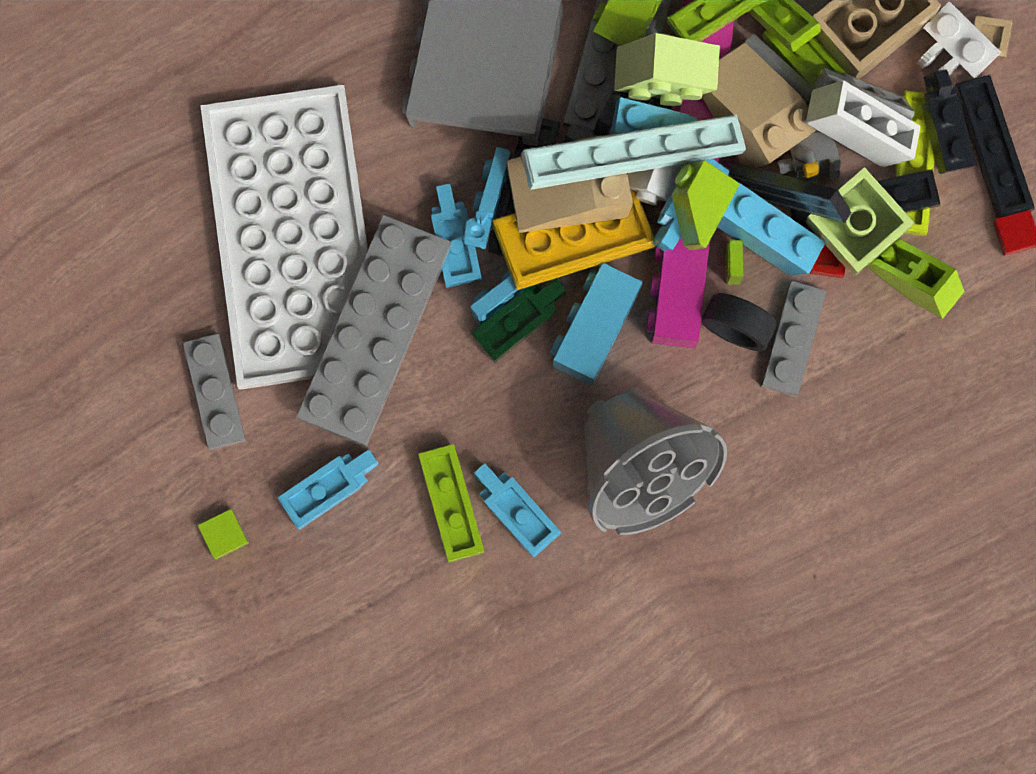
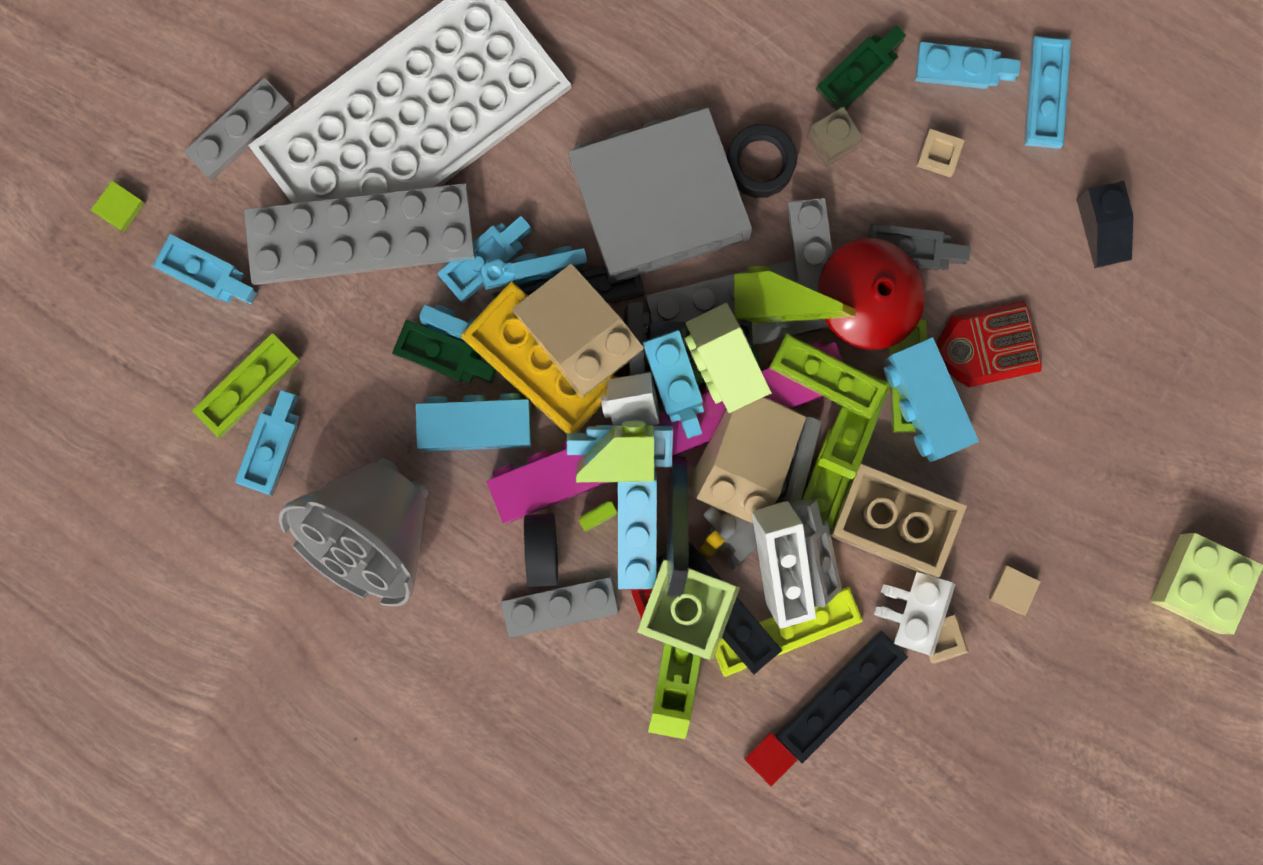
camera: 60 degrees right, 5 degrees up
light aqua tile [521,115,746,190] -> none
black hinge [921,69,977,174] -> none

